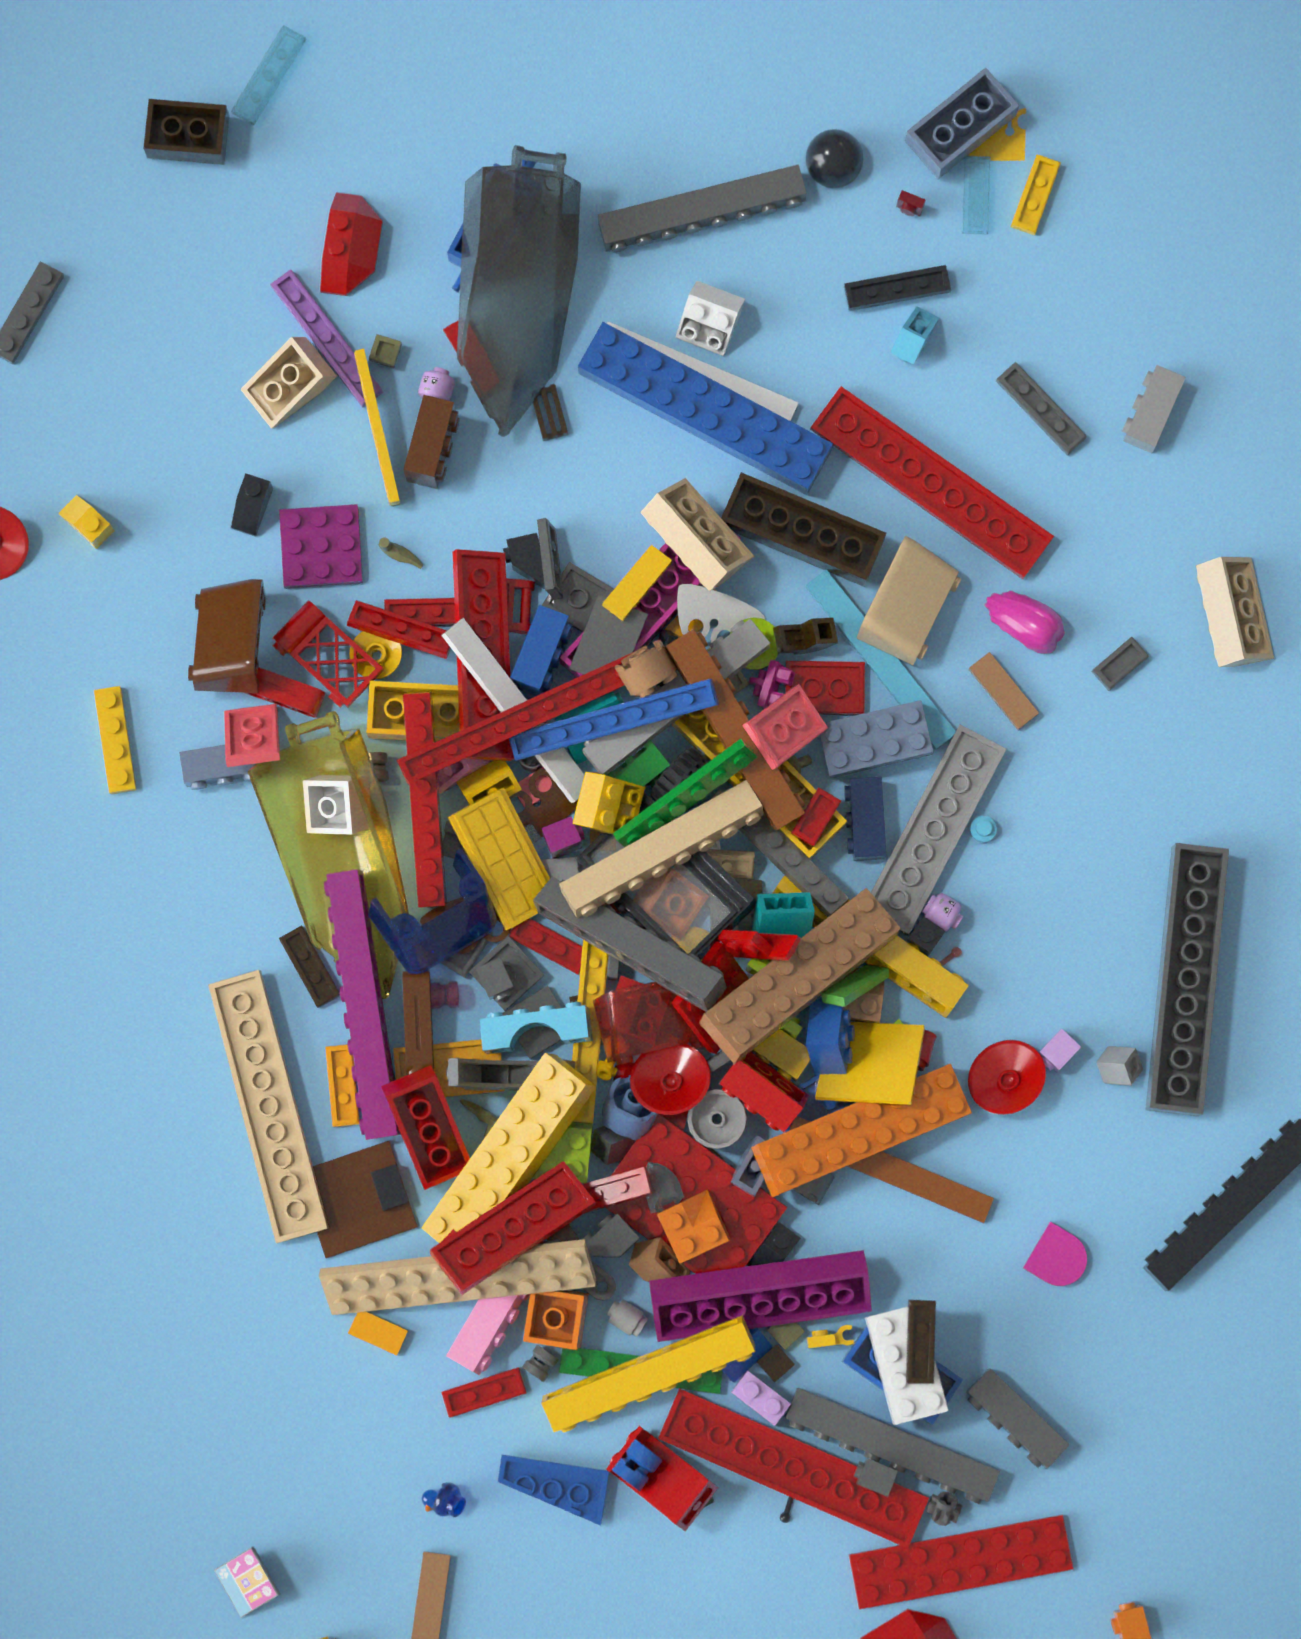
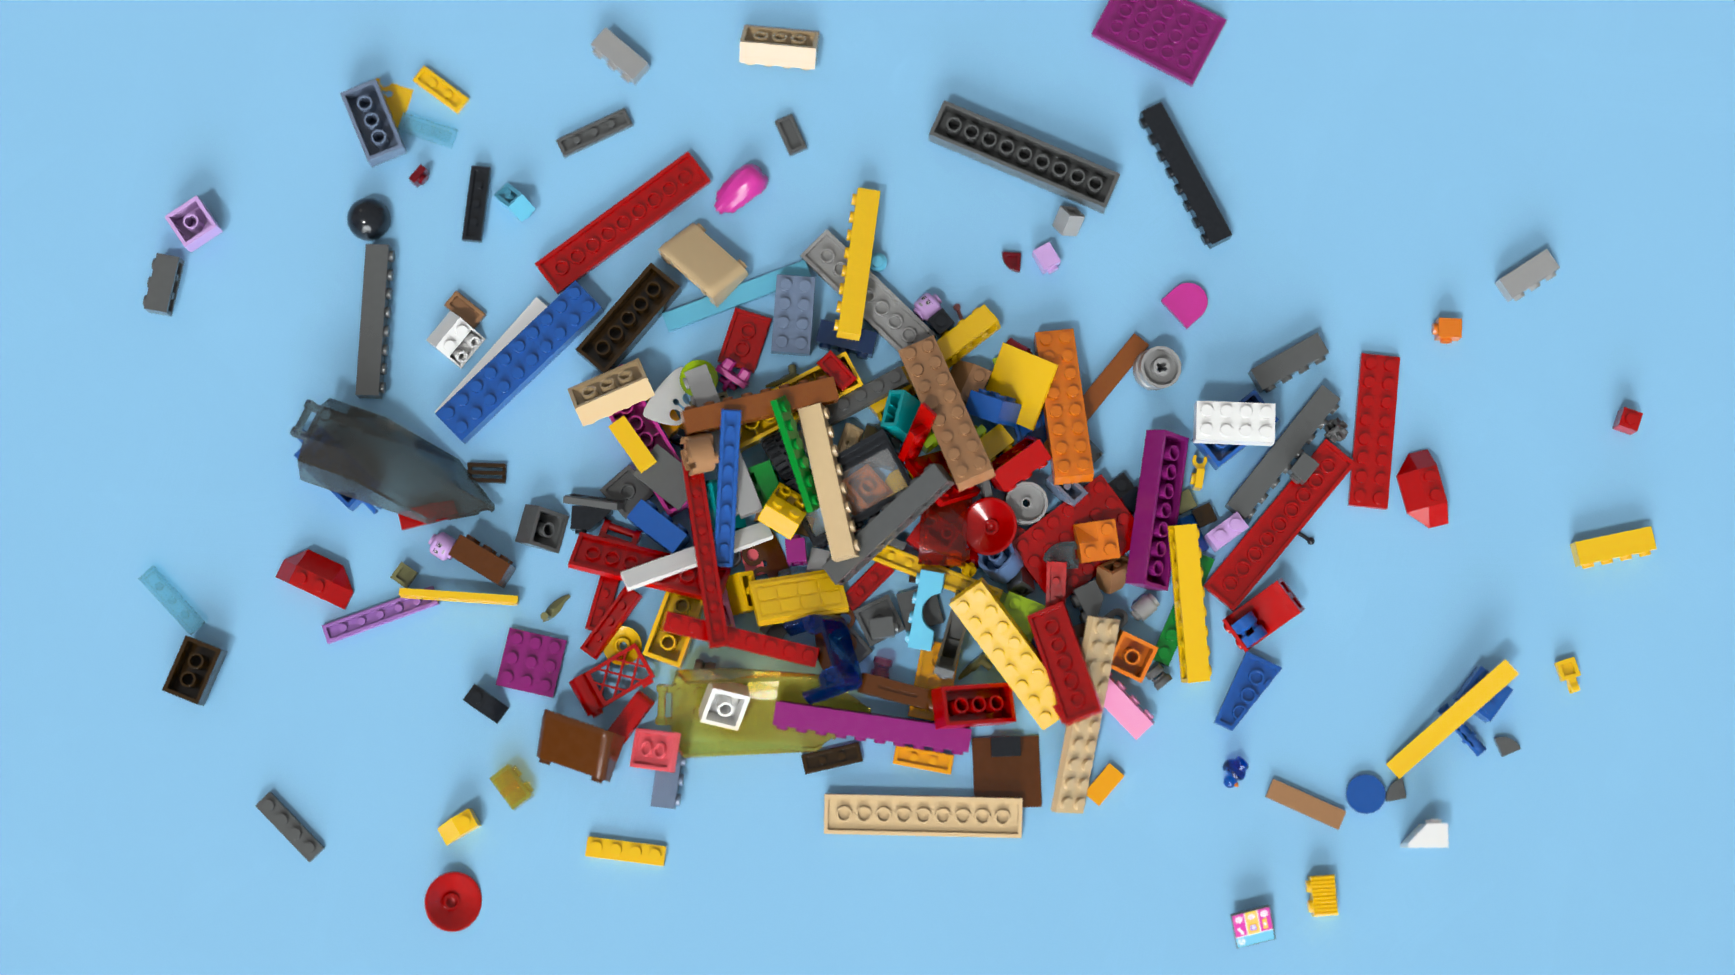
camera: 70 degrees left, 0 degrees up
tan slope [240,337,337,429] -> none
red tile [441,1367,527,1418] -> none
coral tile [742,684,828,770] -> none
dark brown brick [773,617,838,655] -> none
bright green tile [822,964,889,1007] -> none
dark brown tile [906,1300,936,1384] -> none
medium nougat tile [968,652,1039,730] -> none
red hat [968,1040,1046,1114] -> none
none -> medium nougat tile [444,291,486,330]
none -> clear yellow brick [489,764,534,810]
none -> dark grey slope [515,504,569,554]
none -> yellow brick [834,187,881,341]
none -> dark red tile [1002,251,1021,273]
none -> light grey wheel [1133,346,1181,391]

